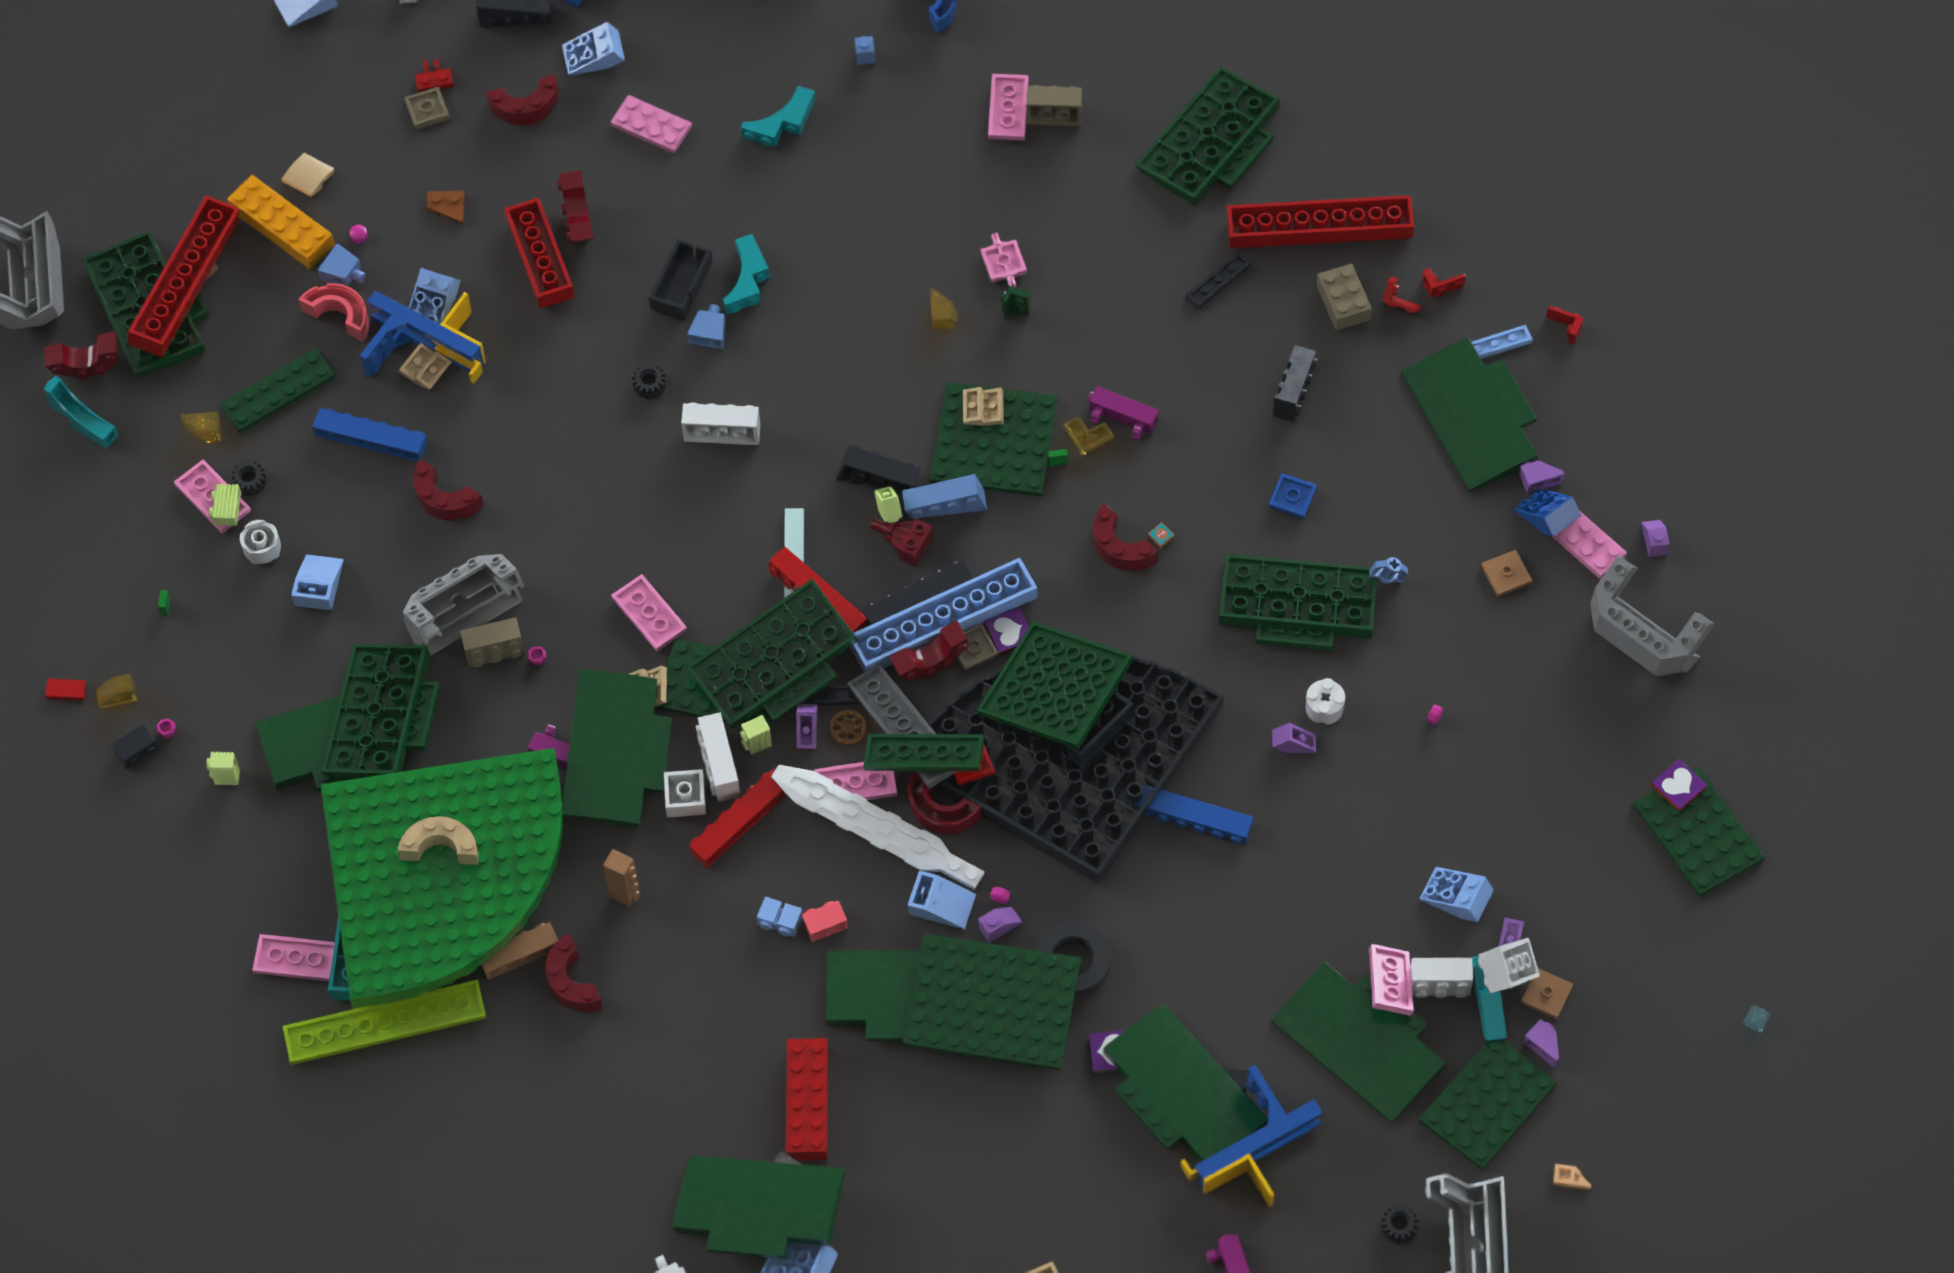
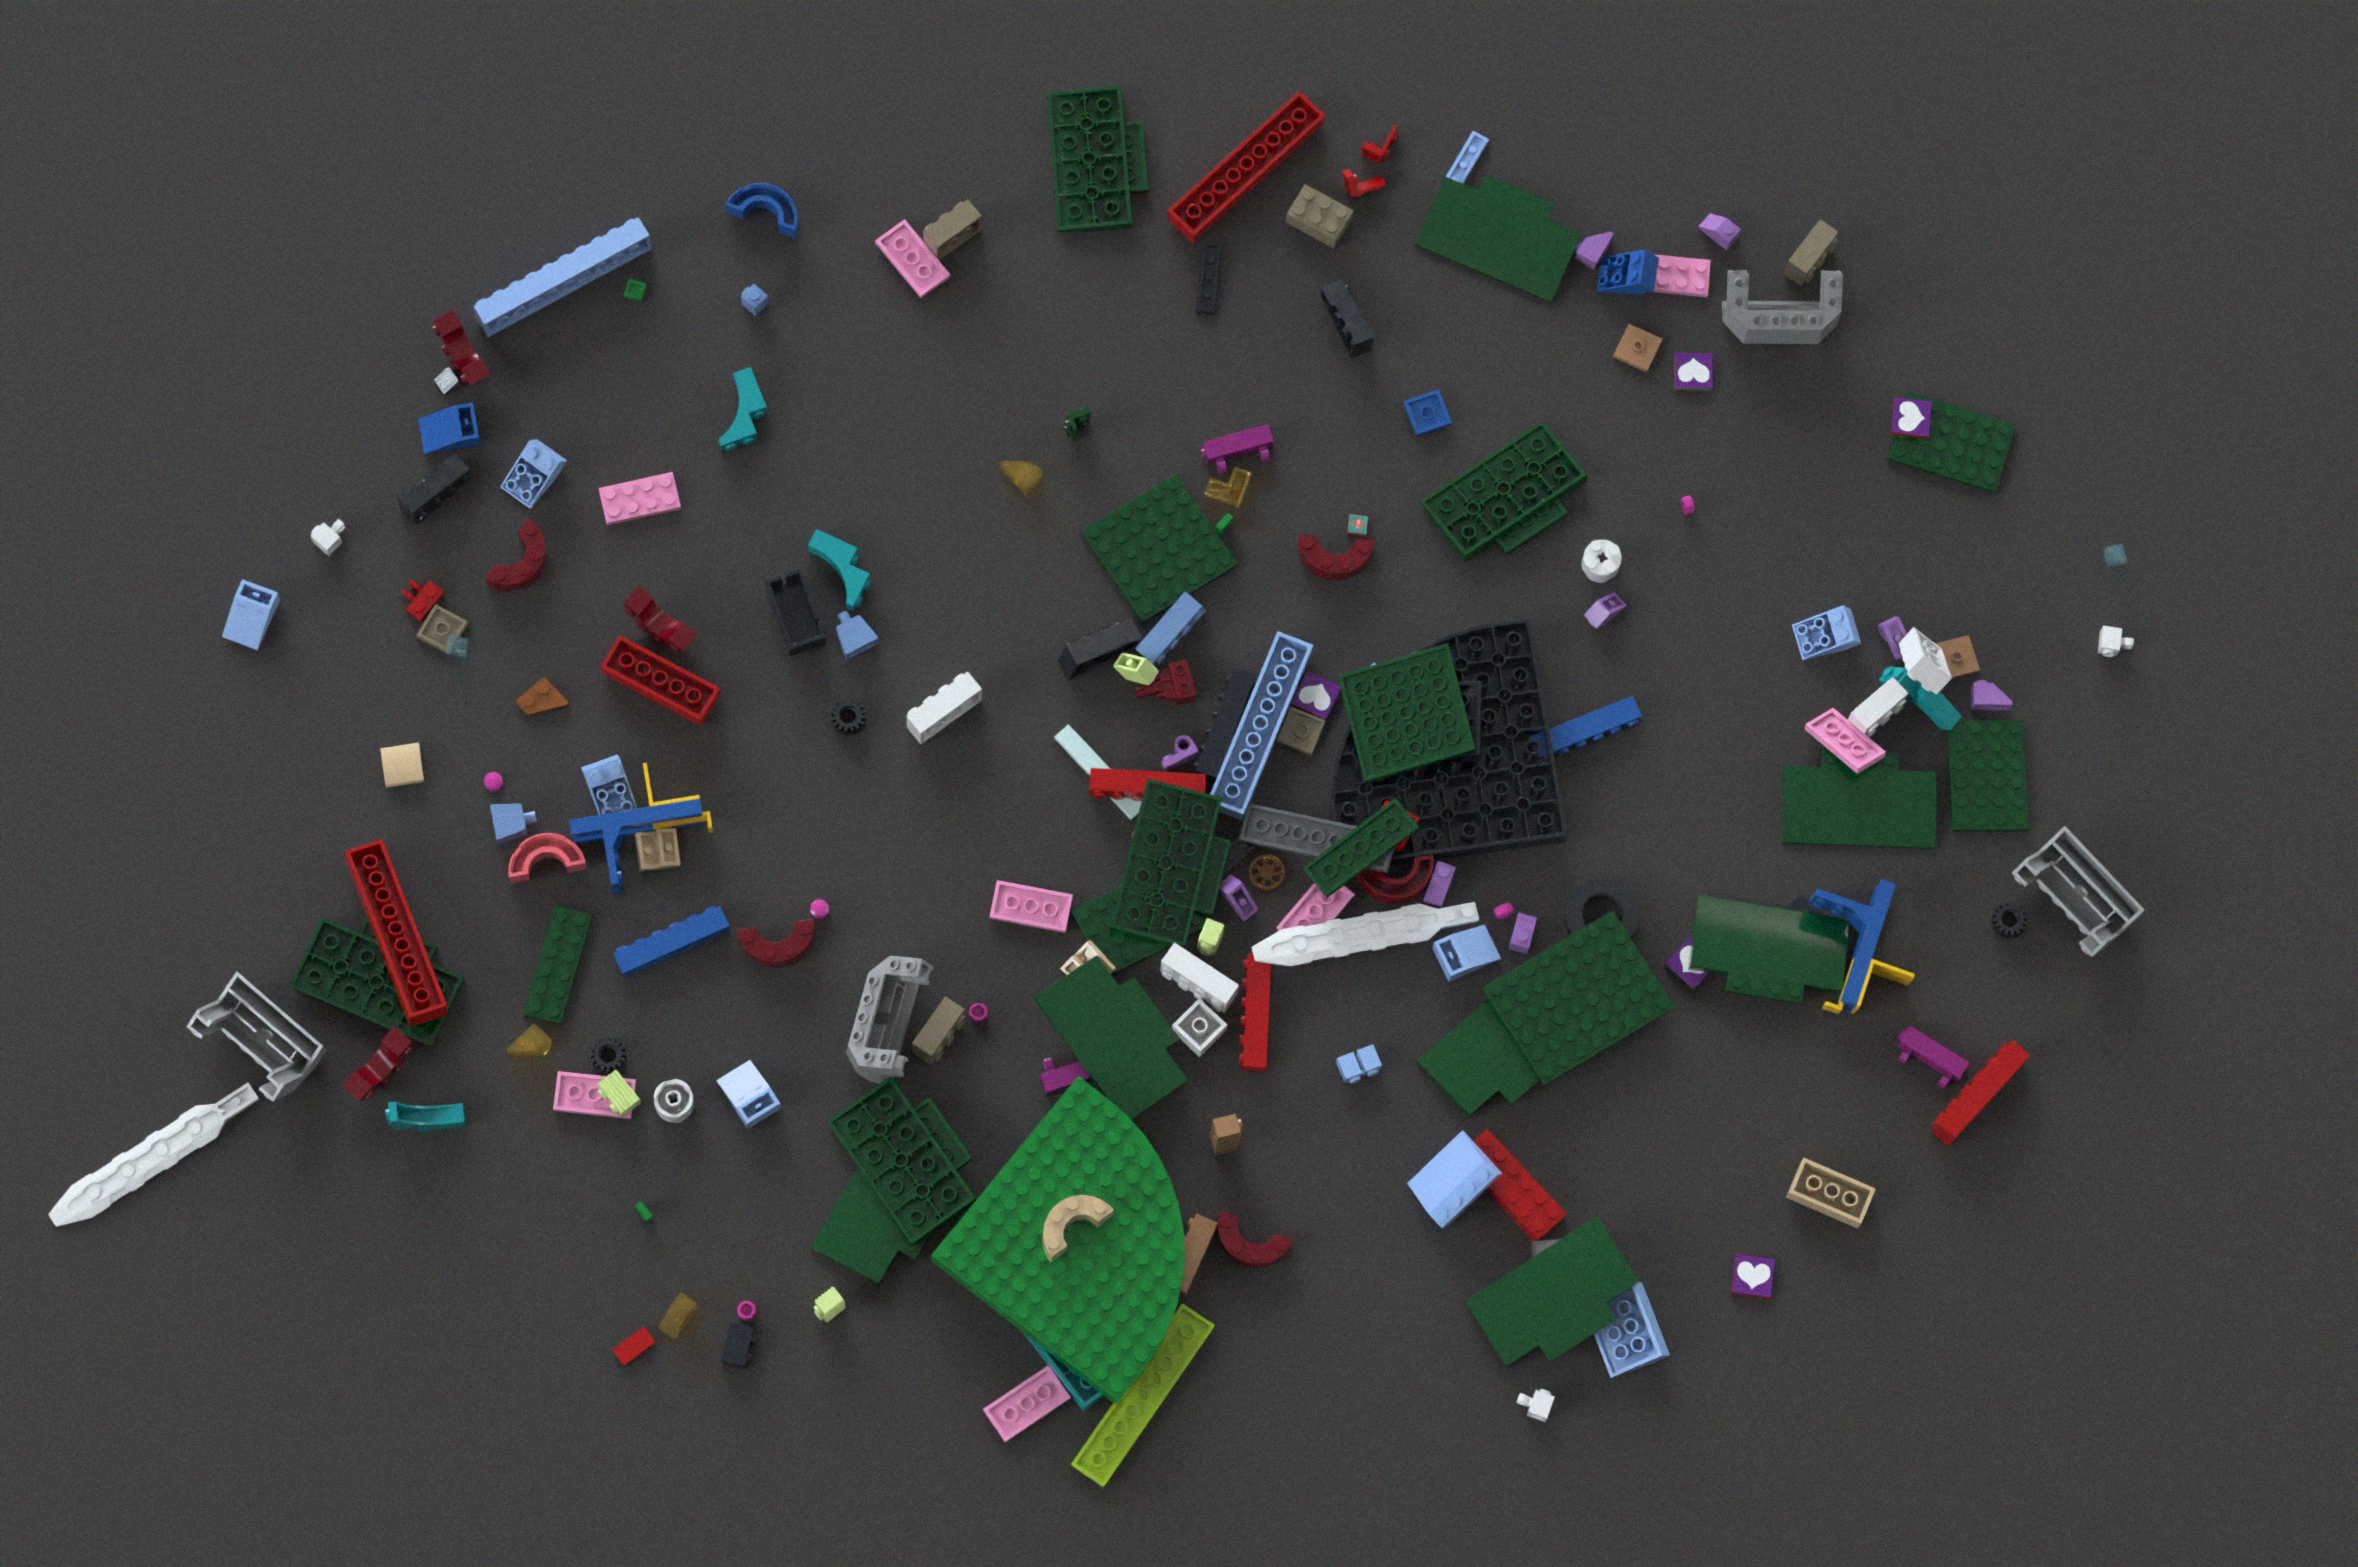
camera: 50 degrees left, 10 degrees up
light orange brick [227,175,335,269] -> none
coral brick [802,900,848,942] -> none
dark red brick [890,620,968,681] -> none
tan slope [963,387,1004,425] -> none
bright pink plate [981,233,1027,287] -> none
medium blue piece [1369,557,1408,584] -> none
red bracket [1546,306,1584,345] -> none
light nougat tile [1553,1164,1591,1190] -> none
none -> clear light blue tile [445,635,469,658]
none -> dark pink tile [810,900,829,919]
none -> medium lavender plate [1161,735,1199,772]
none -> light blue slope [1407,1130,1502,1228]
none -> medium lavender slope [1423,861,1456,908]
none -> tile [1674,352,1713,391]
none -> dark tan brick [1783,219,1838,287]
none -> white brick [2098,626,2134,657]

